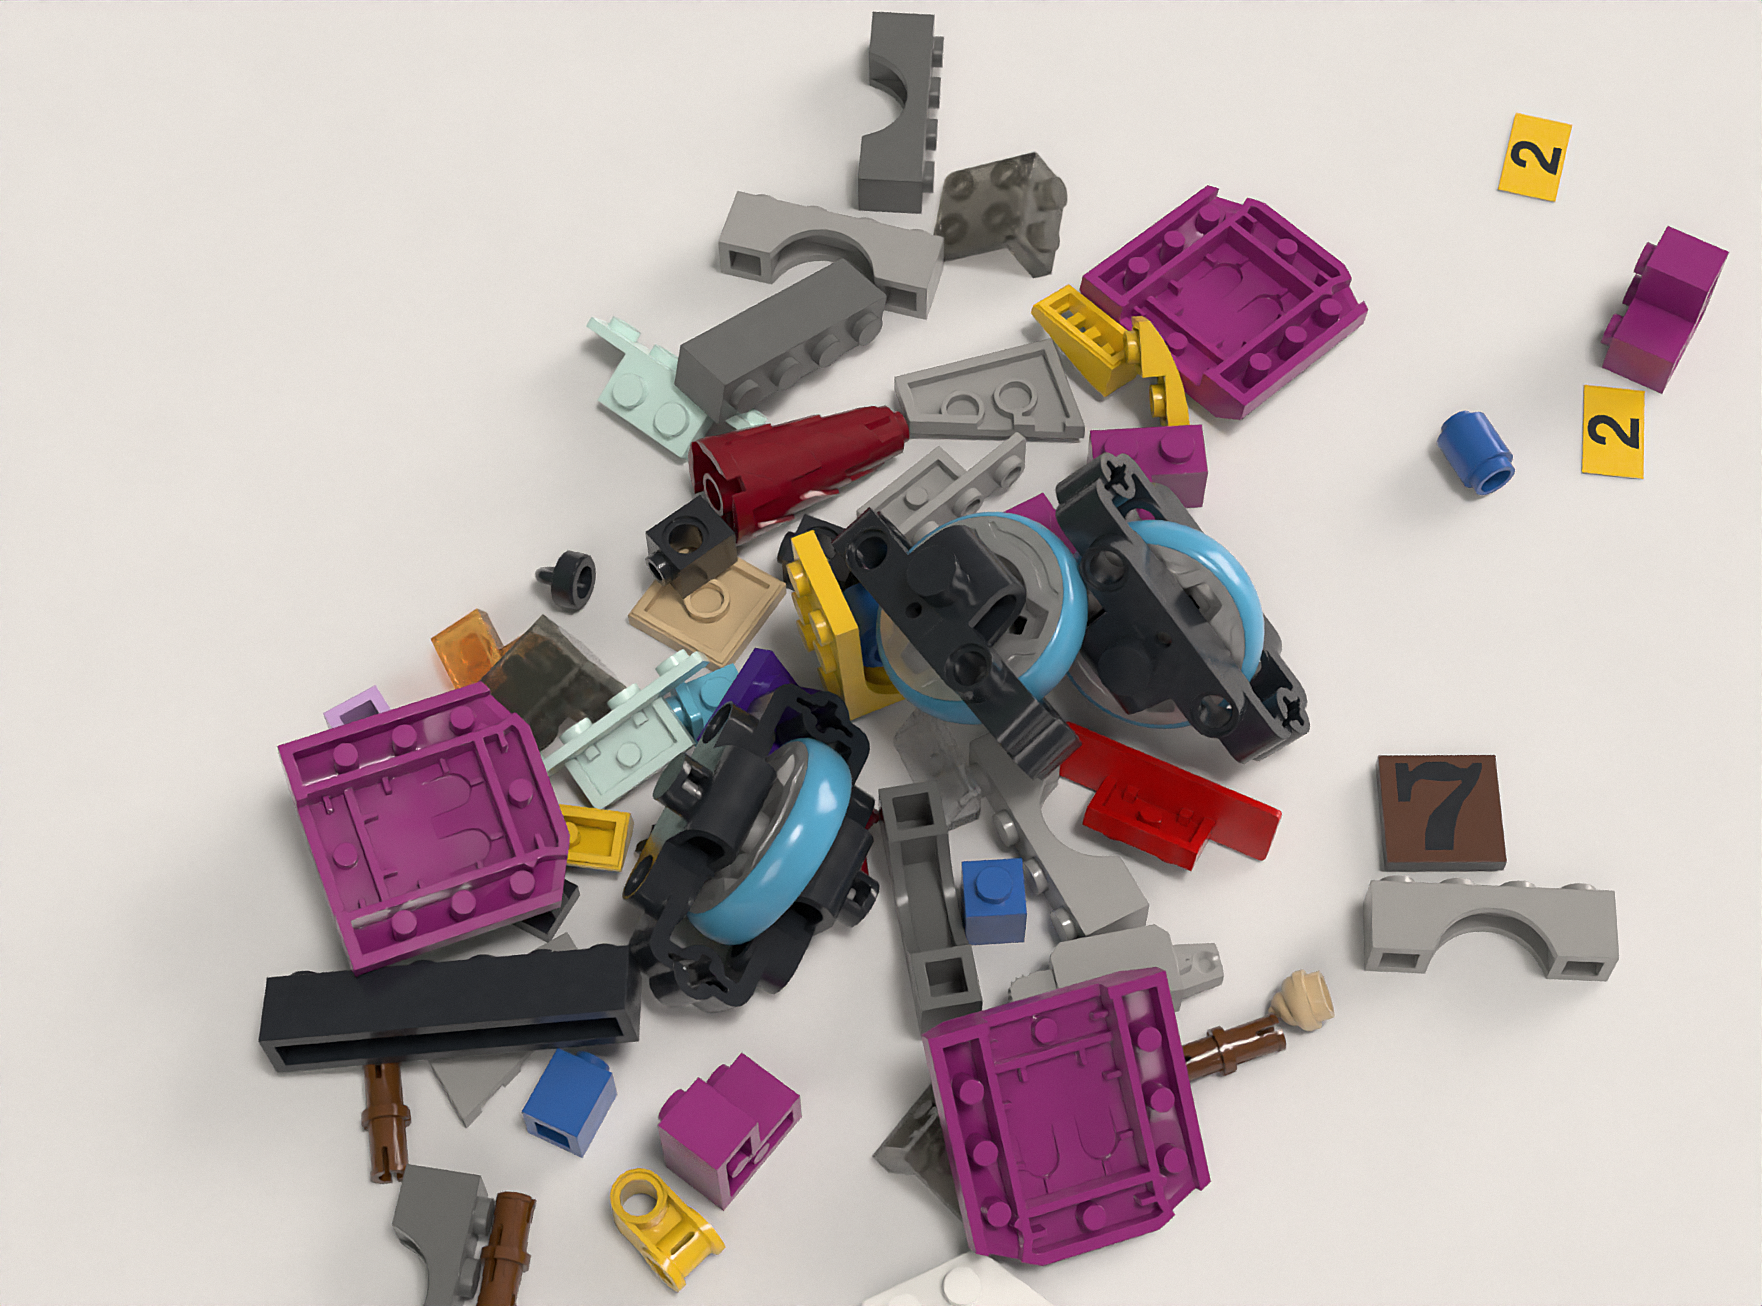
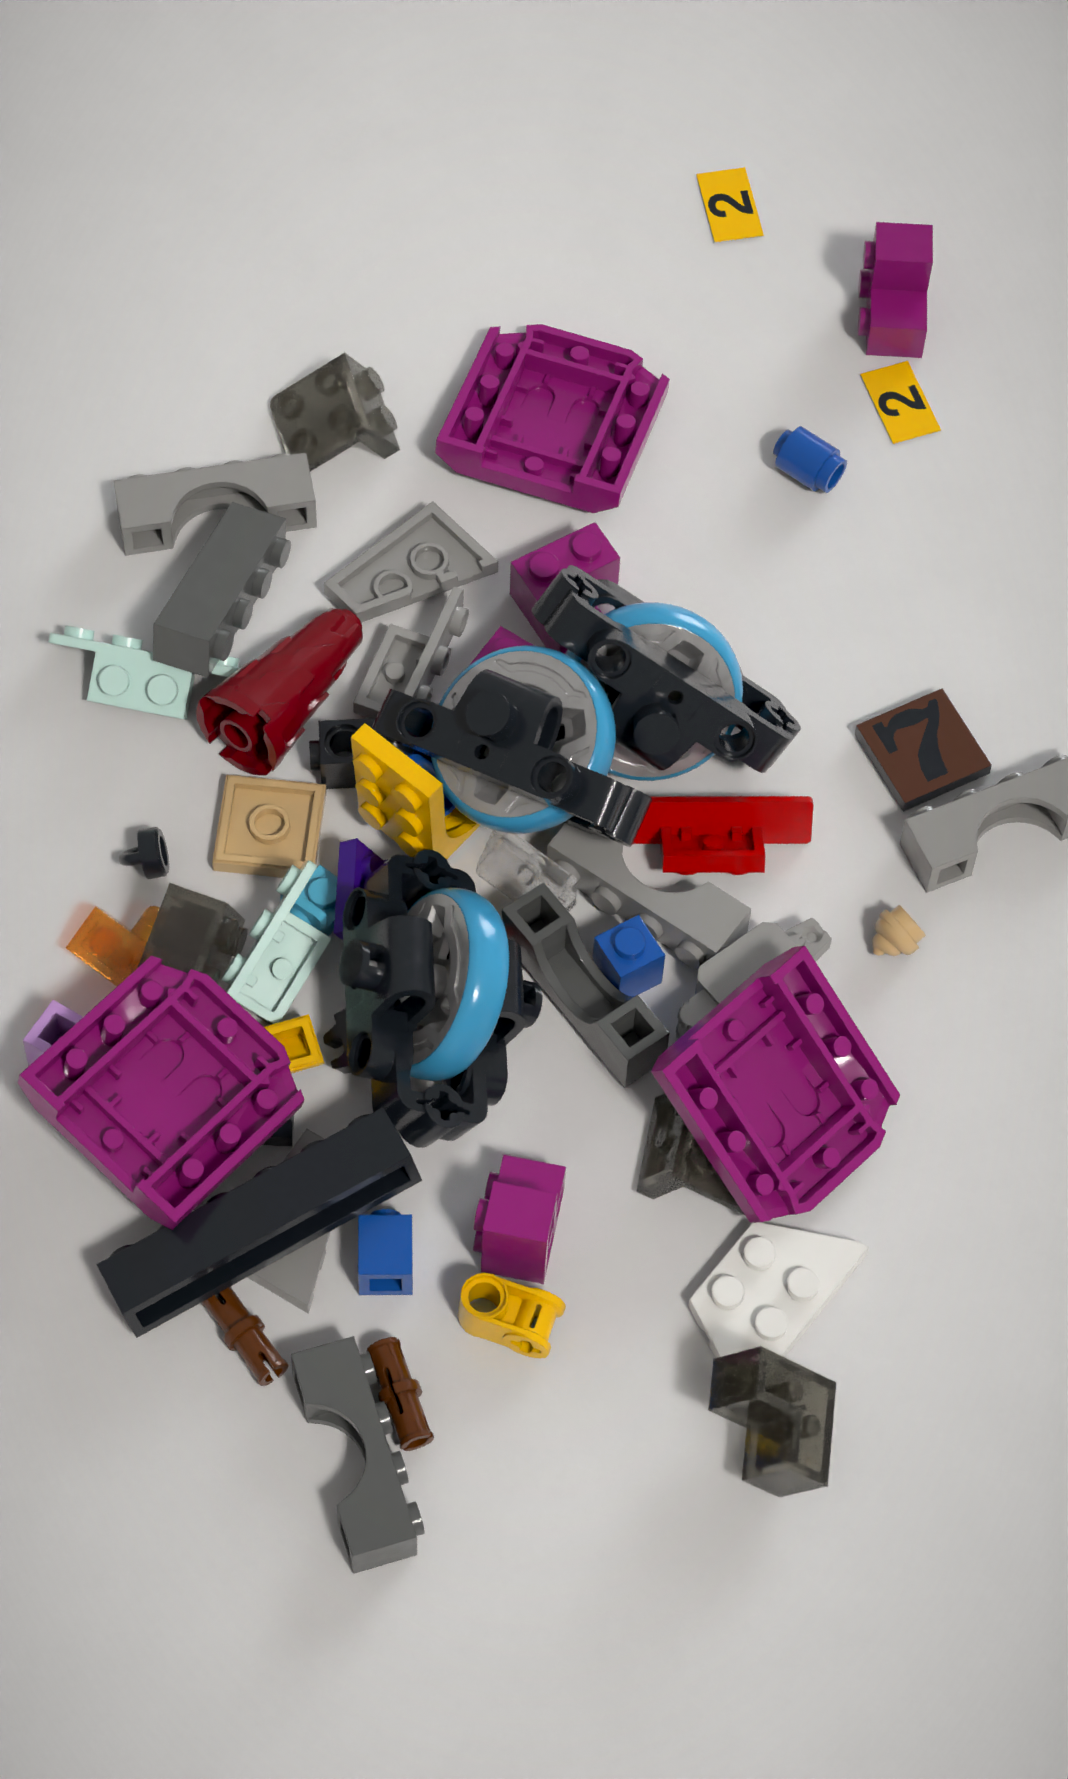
camera: 30 degrees left, 0 degrees up
black brick [645,495,738,599] -> none
dark grey arch [858,12,944,214] -> none
yellow slope [1031,284,1138,397] -> none
yellow slope [1123,316,1190,426] -> none
reddish brown pin [1182,1012,1286,1081] -> none

